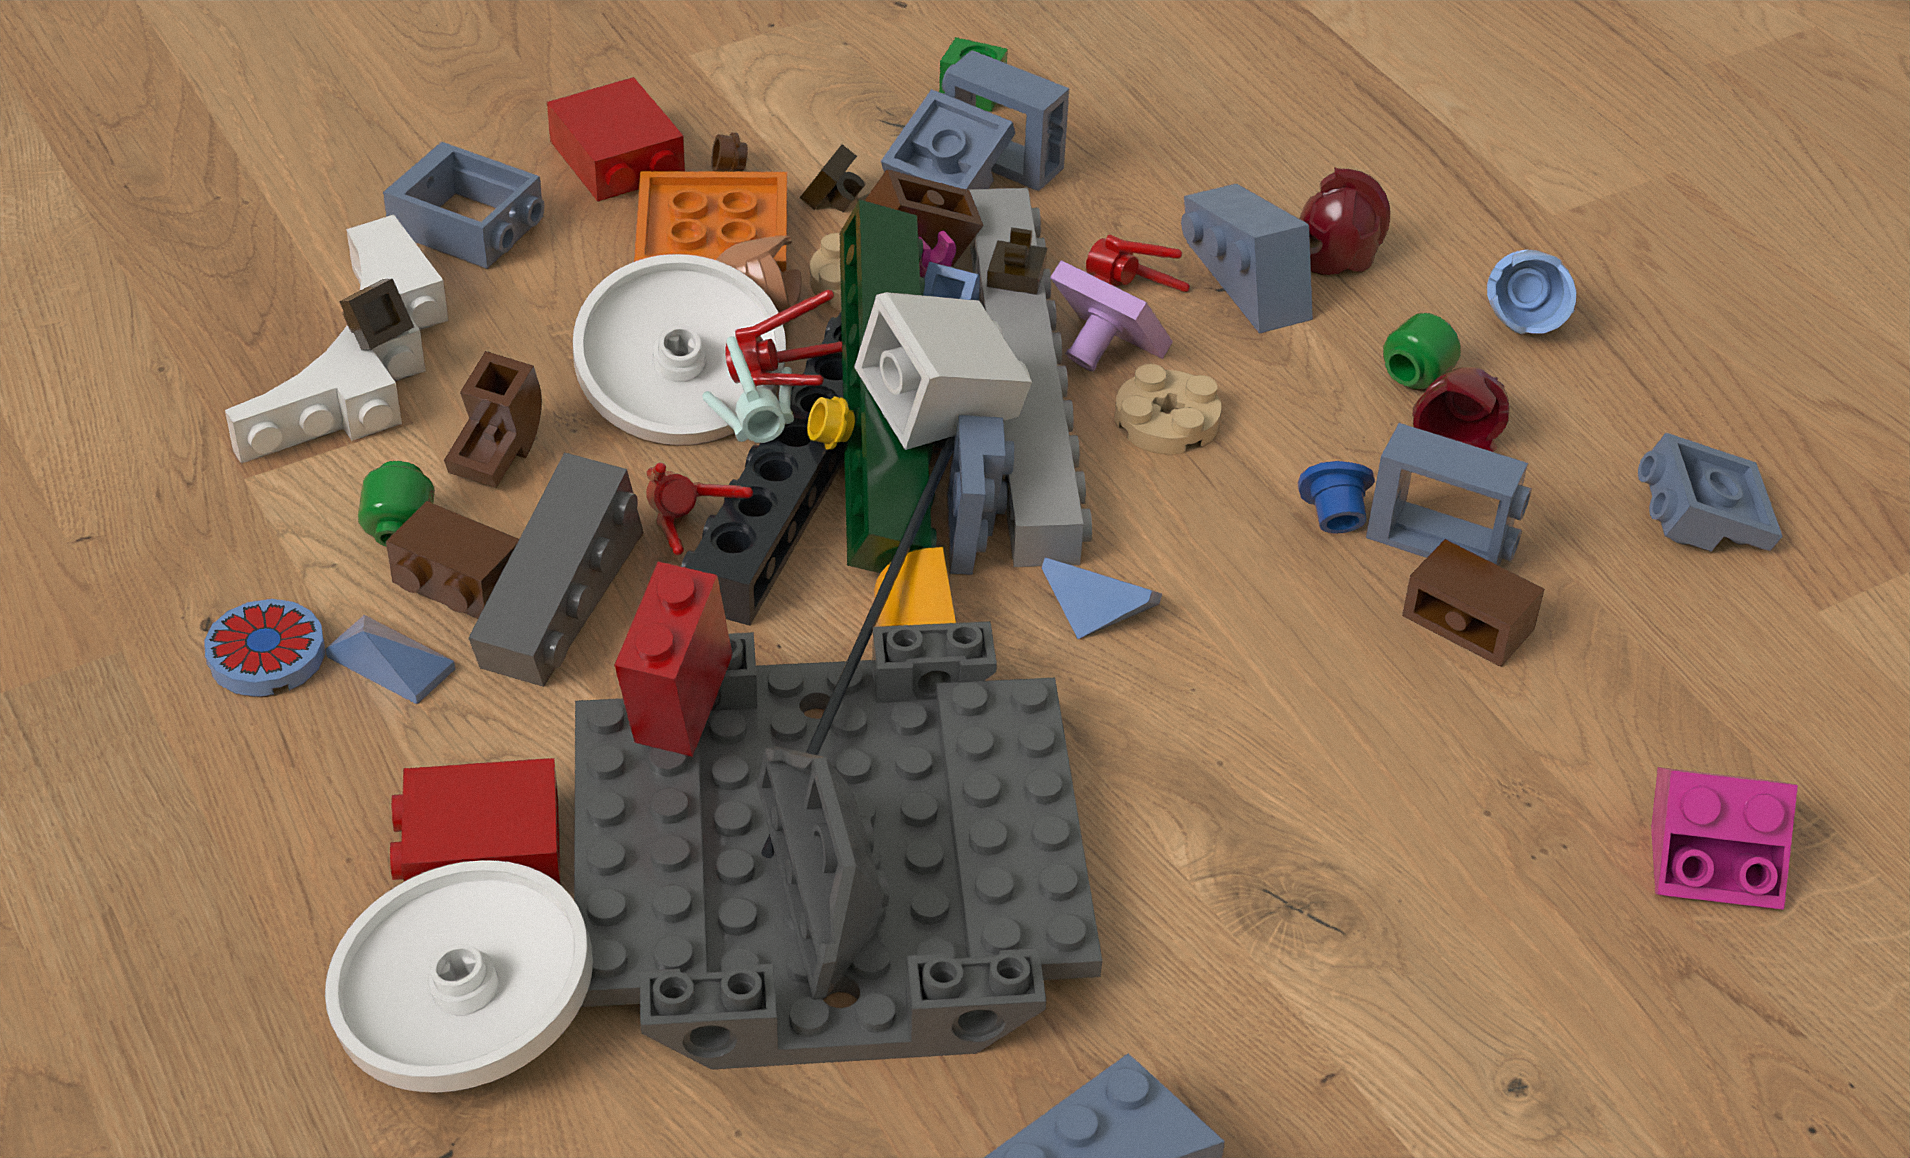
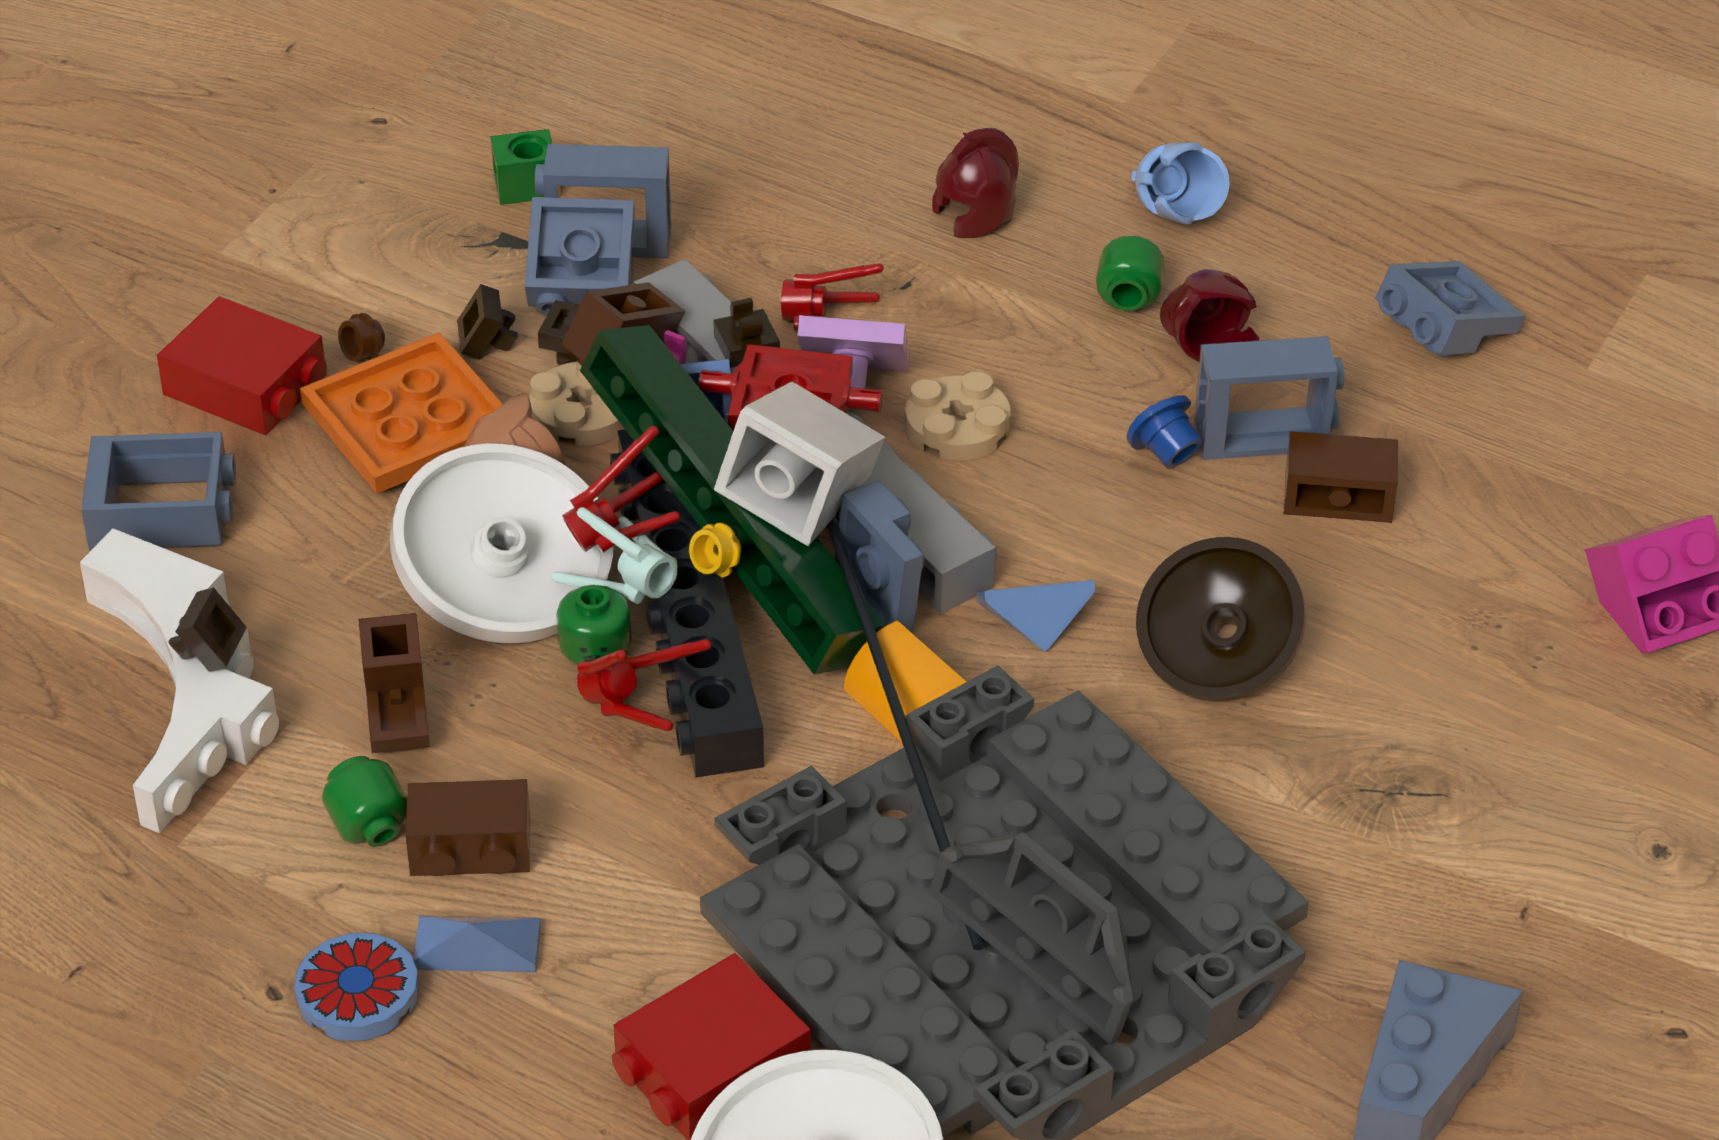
camera: 30 degrees left, 0 degrees up
dark grey wedge [468,452,644,687] -> none
red brick [614,562,733,757] -> none
sand blue wedge [1181,183,1313,334] -> none
none -> green head [556,585,631,664]
none -> red plate [699,344,883,431]
none -> dark brown dish [1136,537,1306,701]

